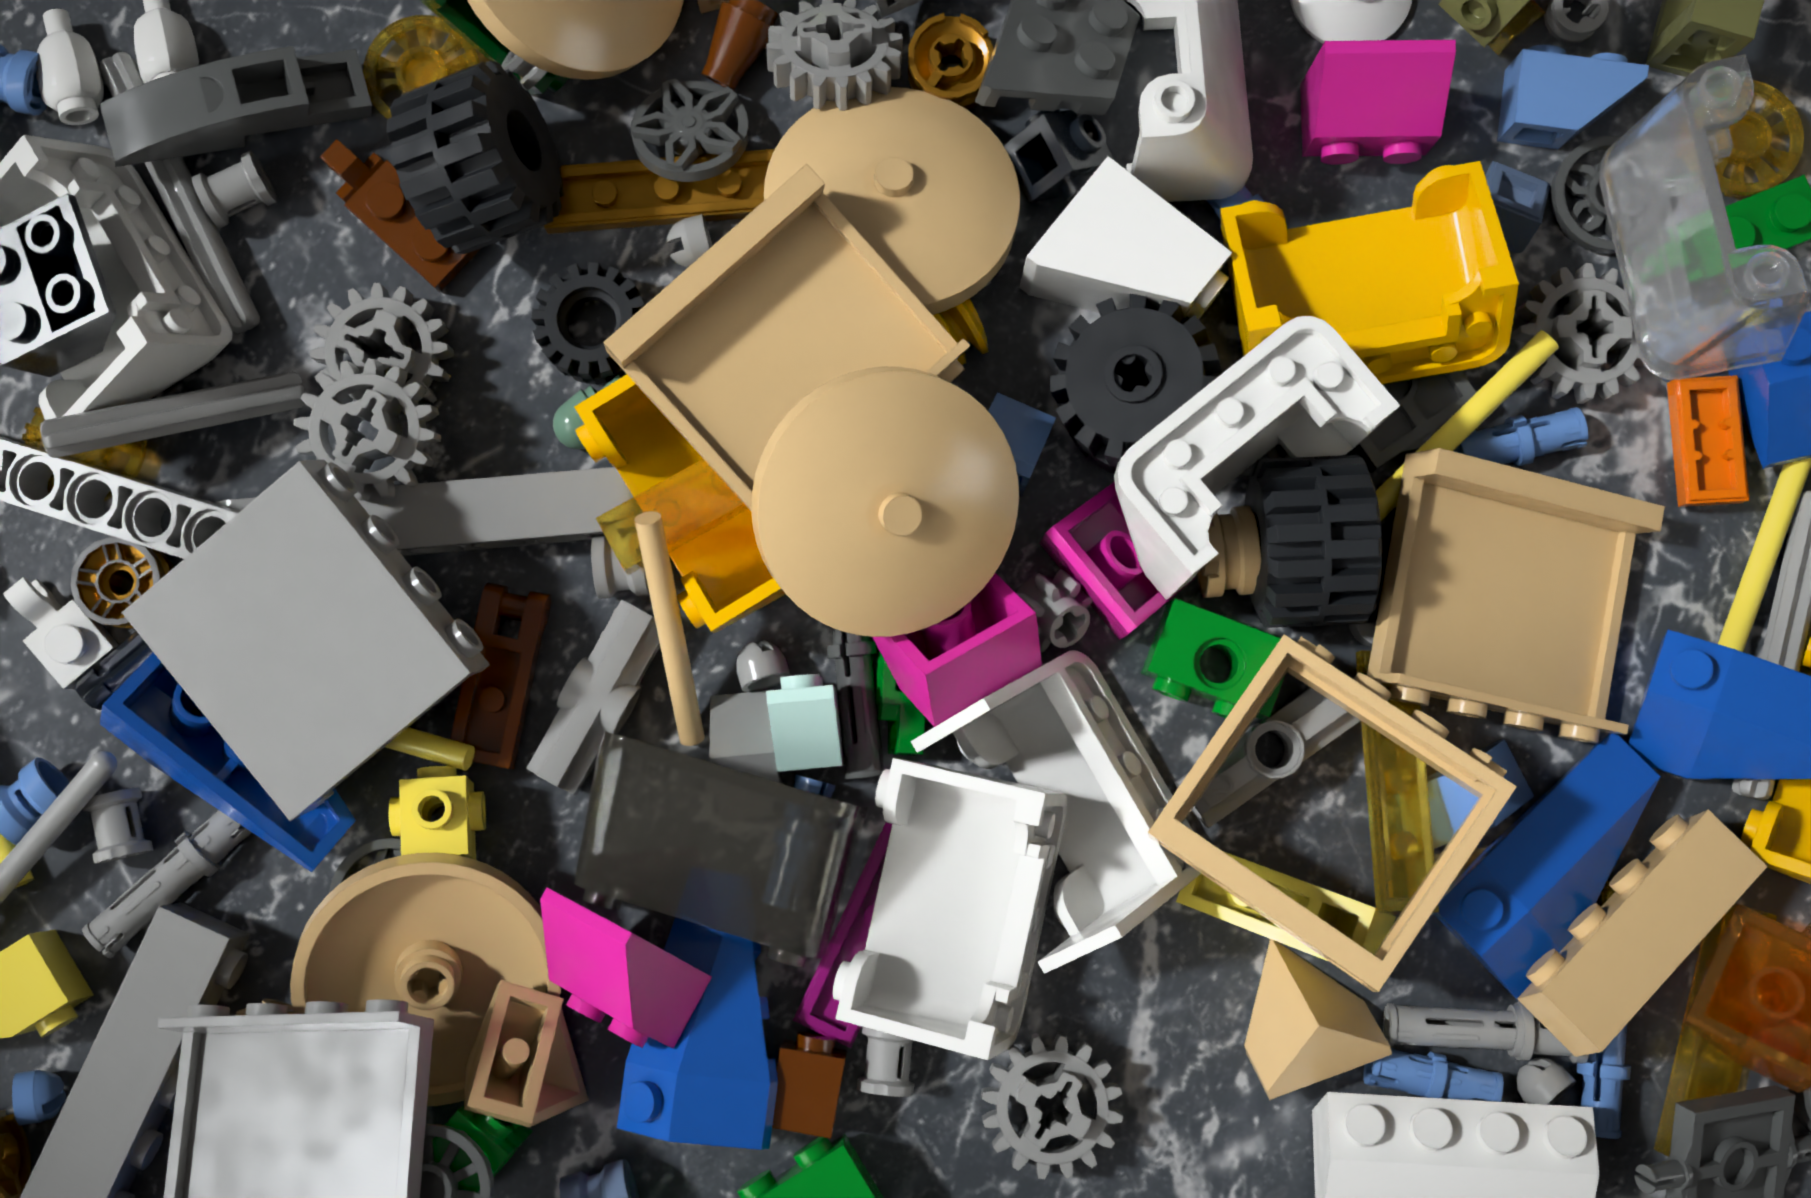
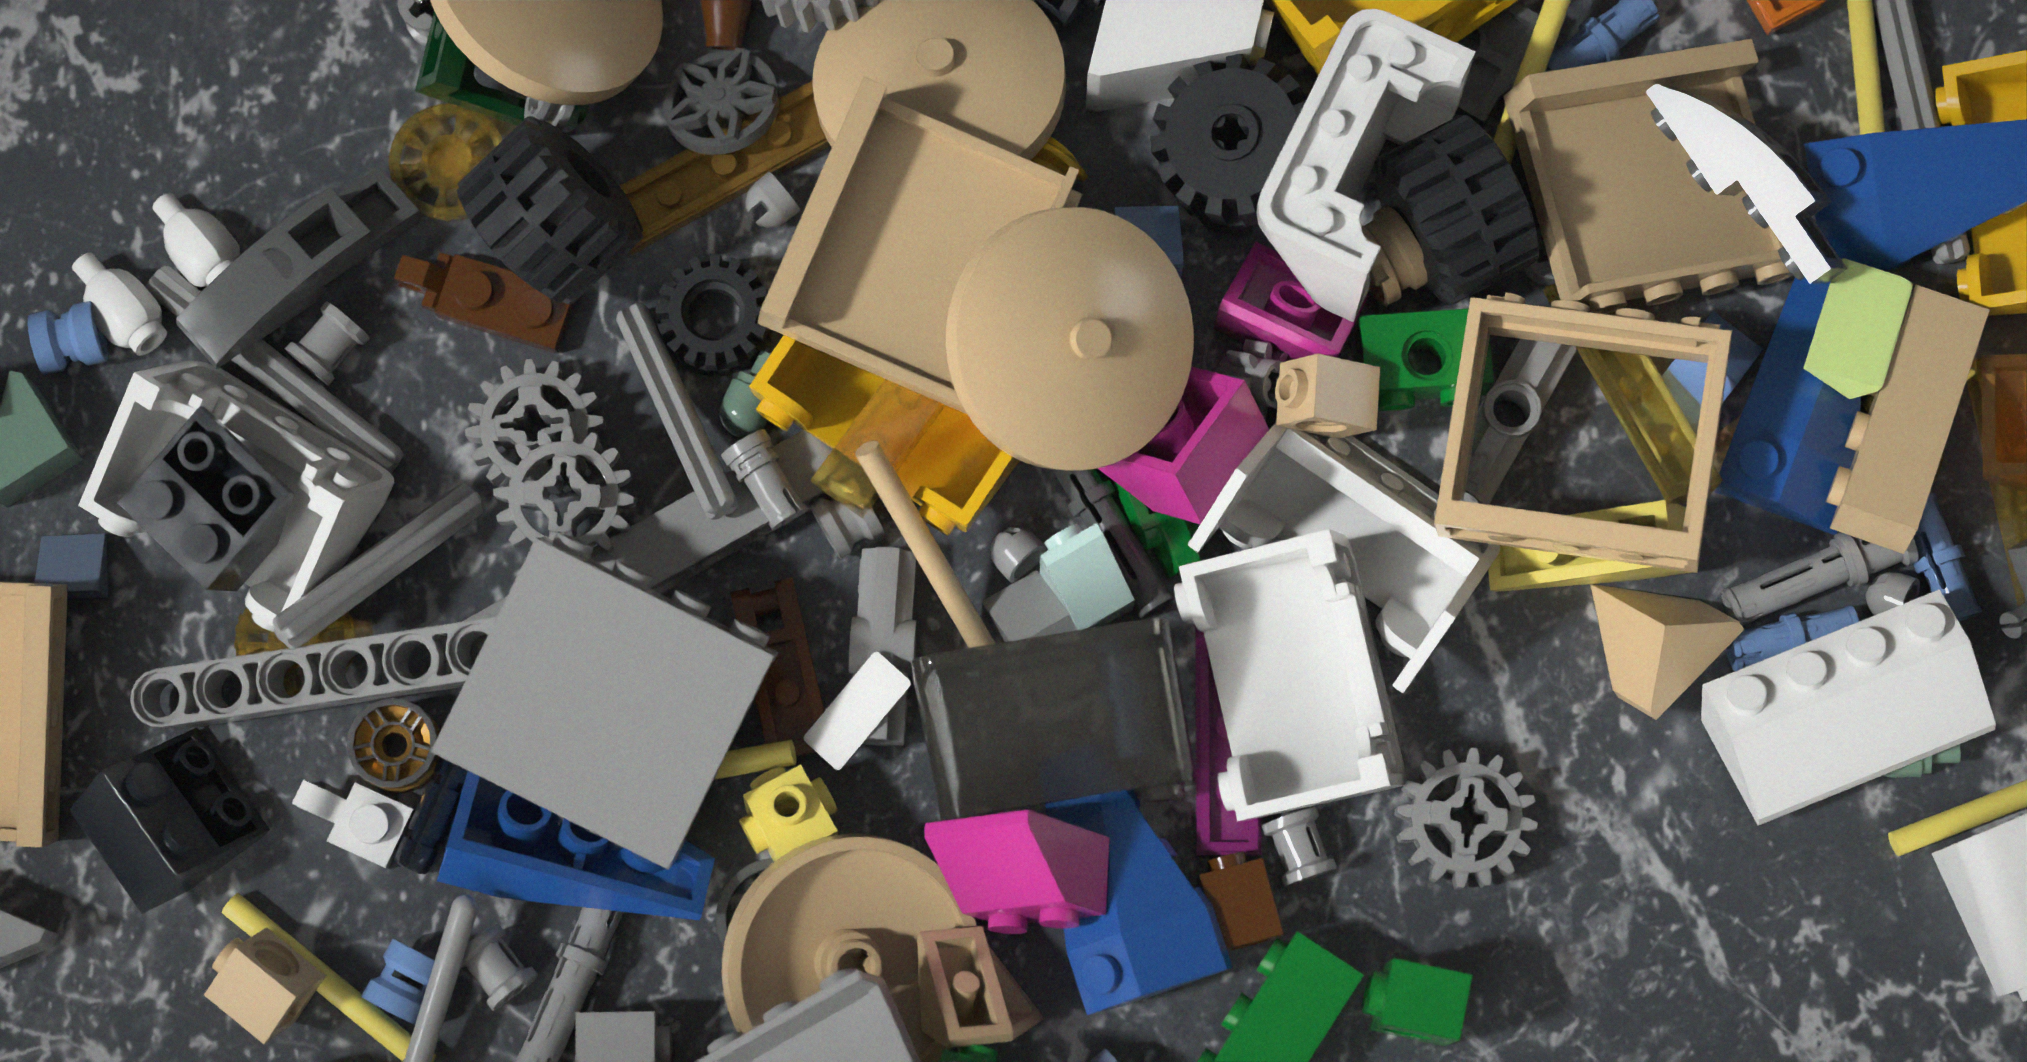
camera: 25 degrees left, 5 degrees down
none -> light grey axle [616,302,738,520]
none -> light grey pin [721,429,808,530]
none -> white sticker [804,652,911,770]
none -> tan brick [1275,354,1380,438]
none -> slope [1646,84,1848,284]
none -> yellowish green slope [1803,258,1913,399]

